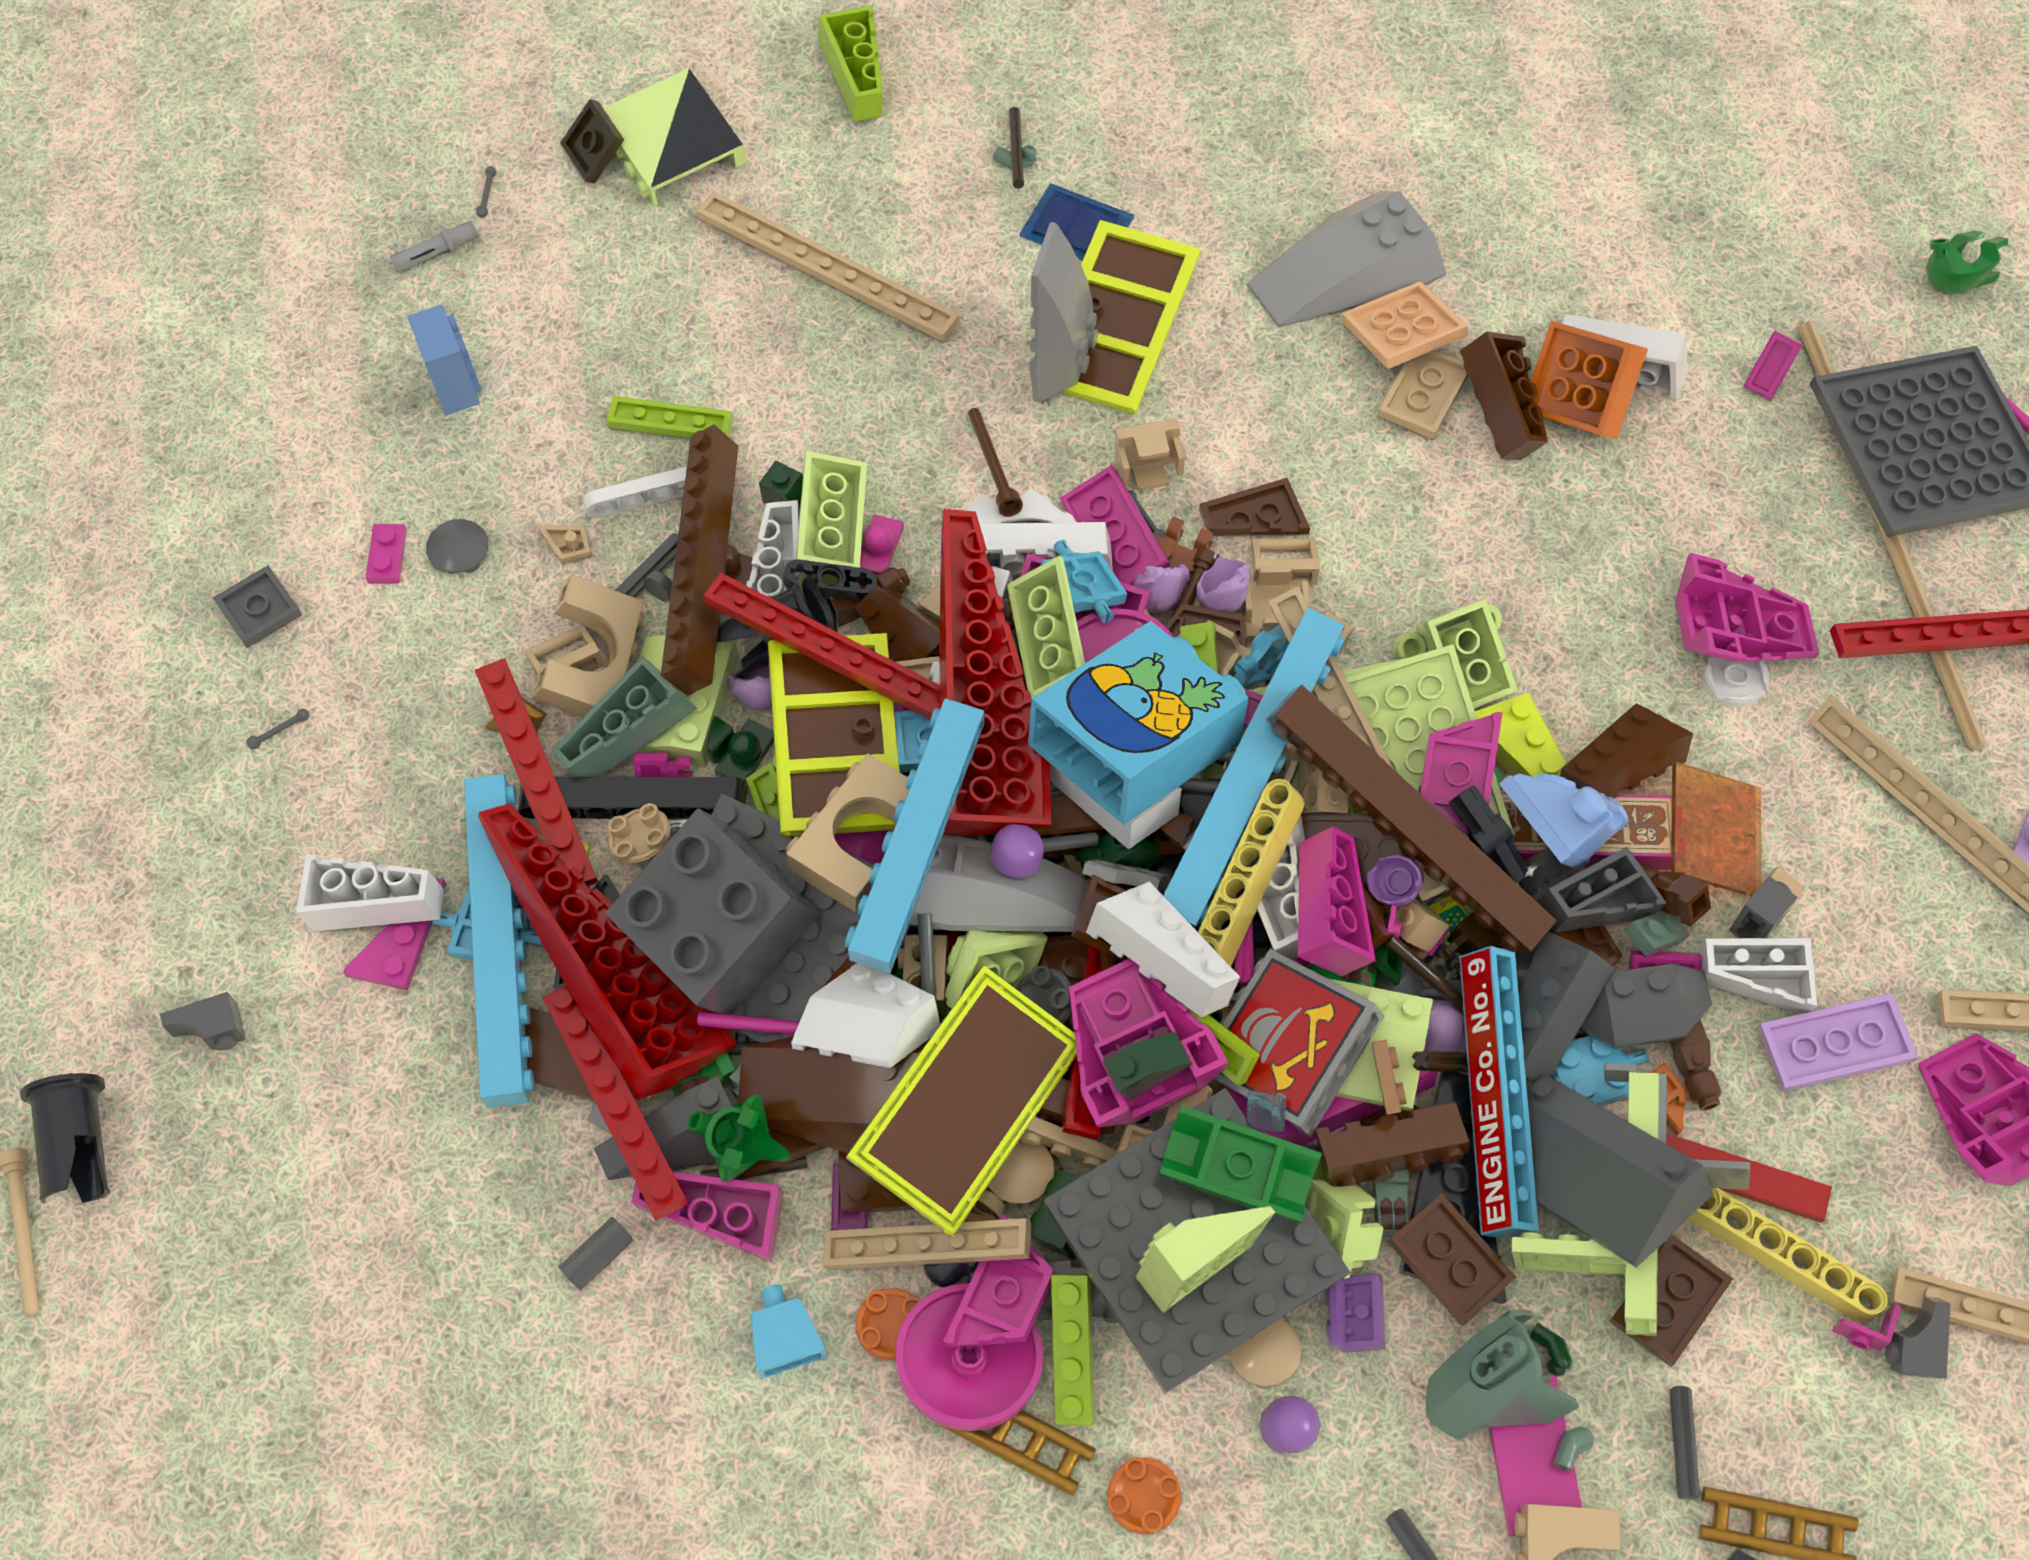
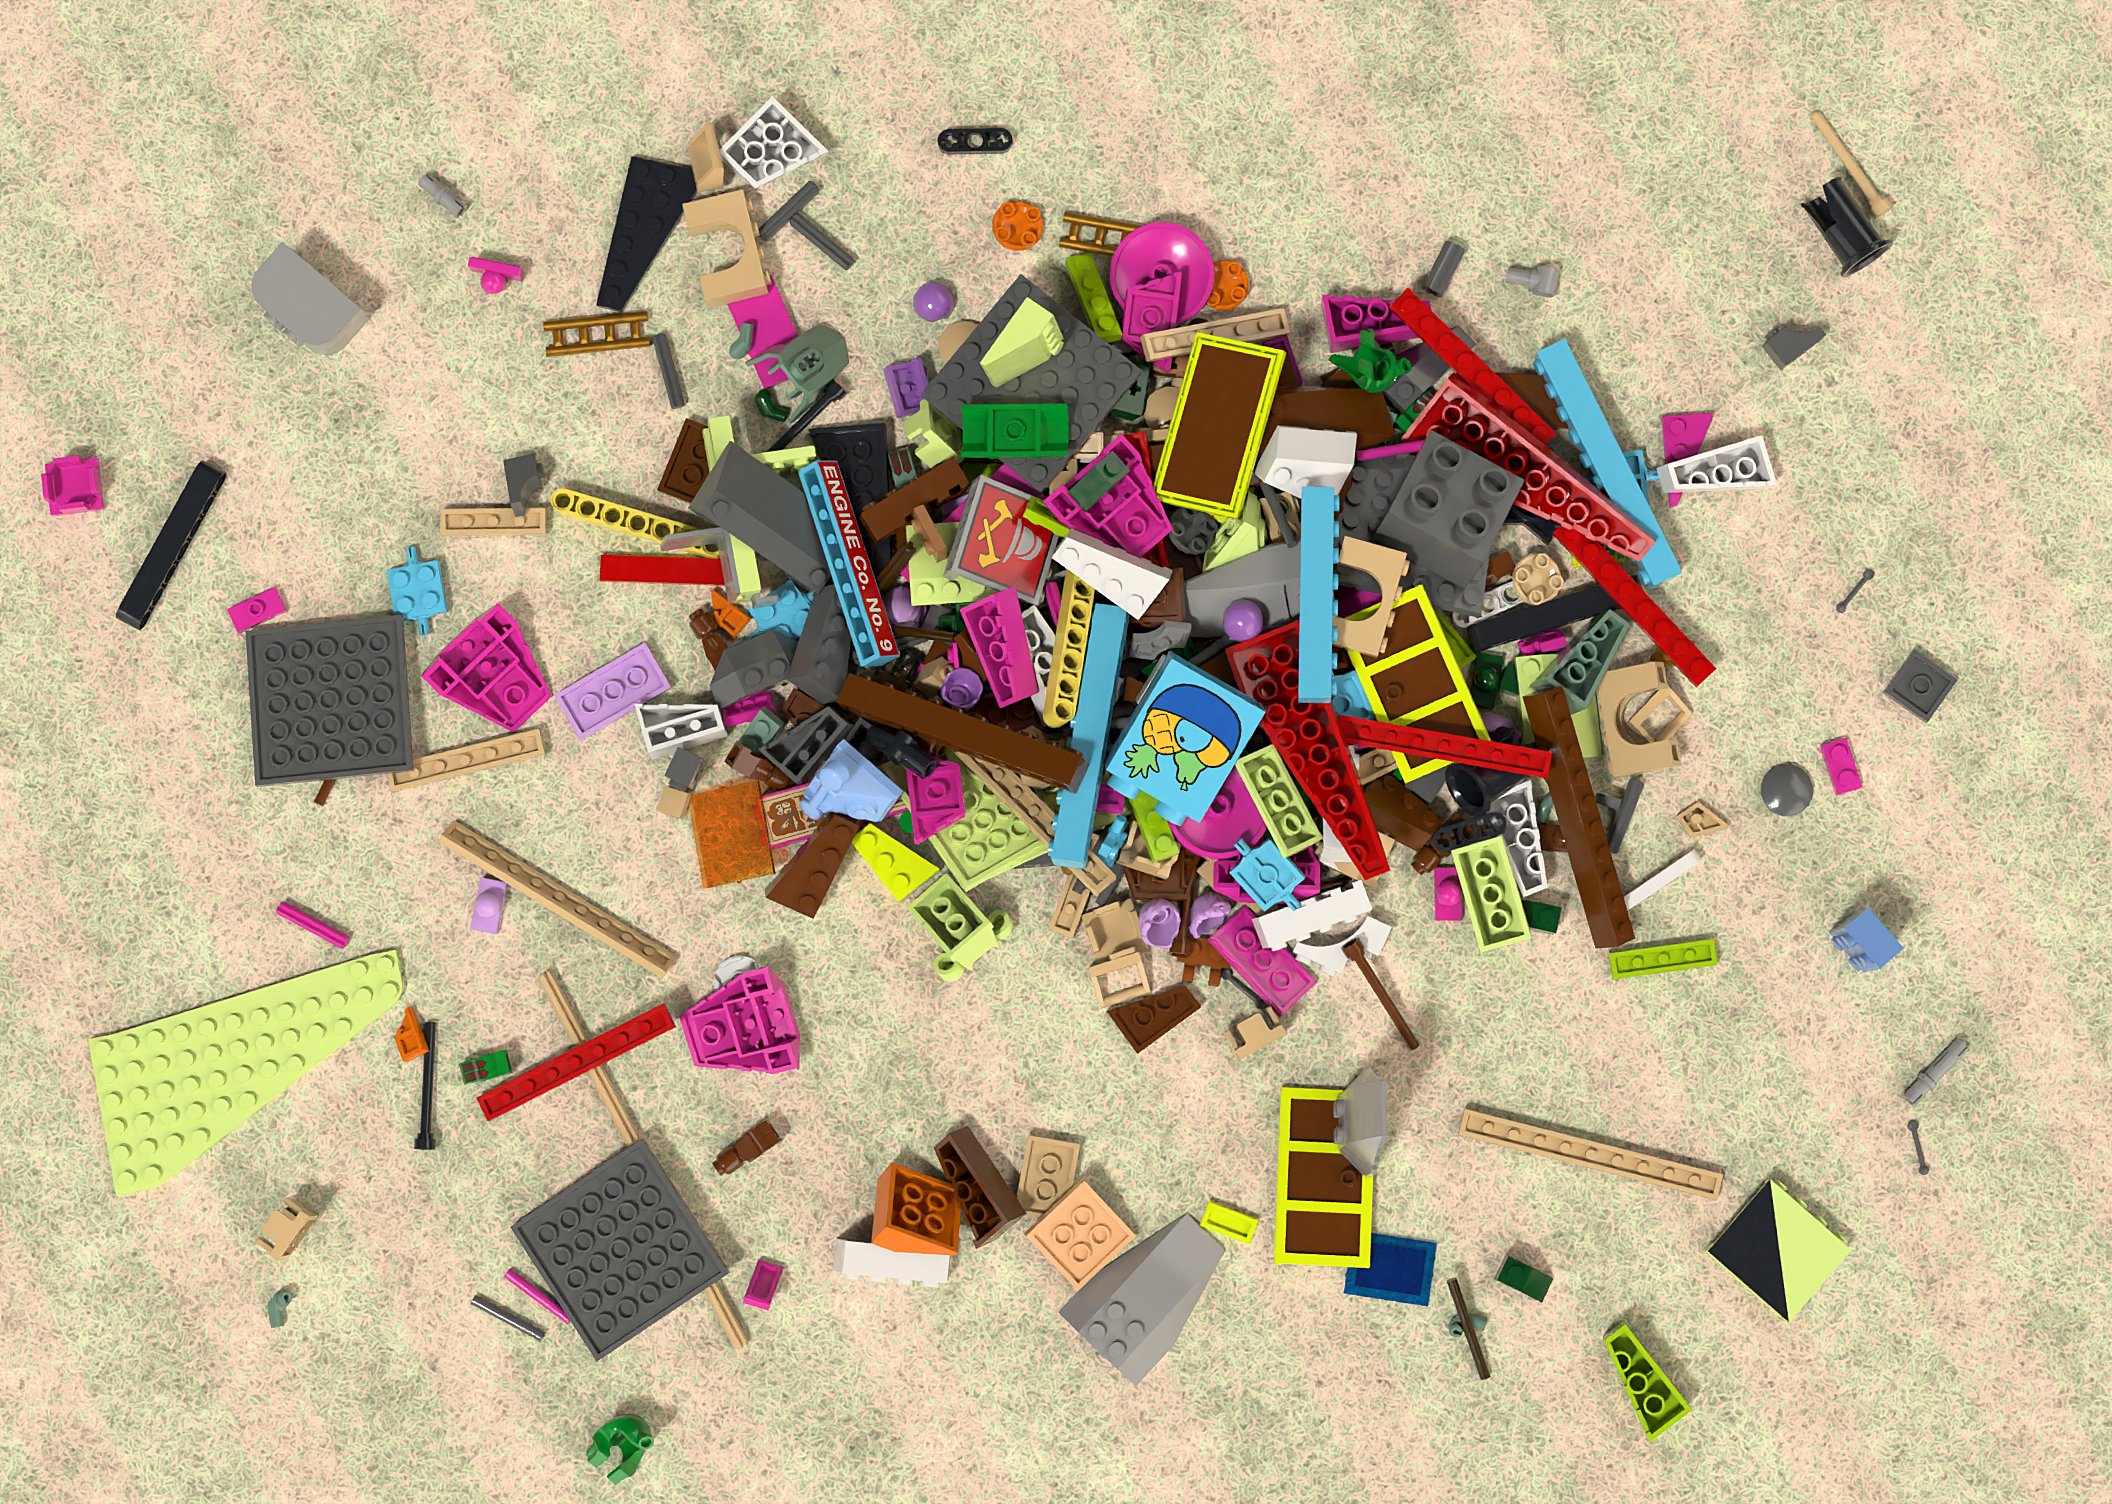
camera: 160 degrees right, 20 degrees up
dark brown plate [560,99,625,183] -> none
medium azure torso [751,1284,828,1379] -> none
clear light blue tile [1246,1090,1286,1132] -> none
reddish brown plate [1387,1193,1516,1326] -> none
dark pink bracket [1832,1303,1901,1351] -> none
none -> reddish brown piece [712,1120,782,1176]
none -> black piece [766,379,847,452]
none -> neon yellow tile [1200,1201,1259,1245]
none -> dark green slope [1494,1255,1553,1303]
none -> light grey pin [1506,266,1559,298]

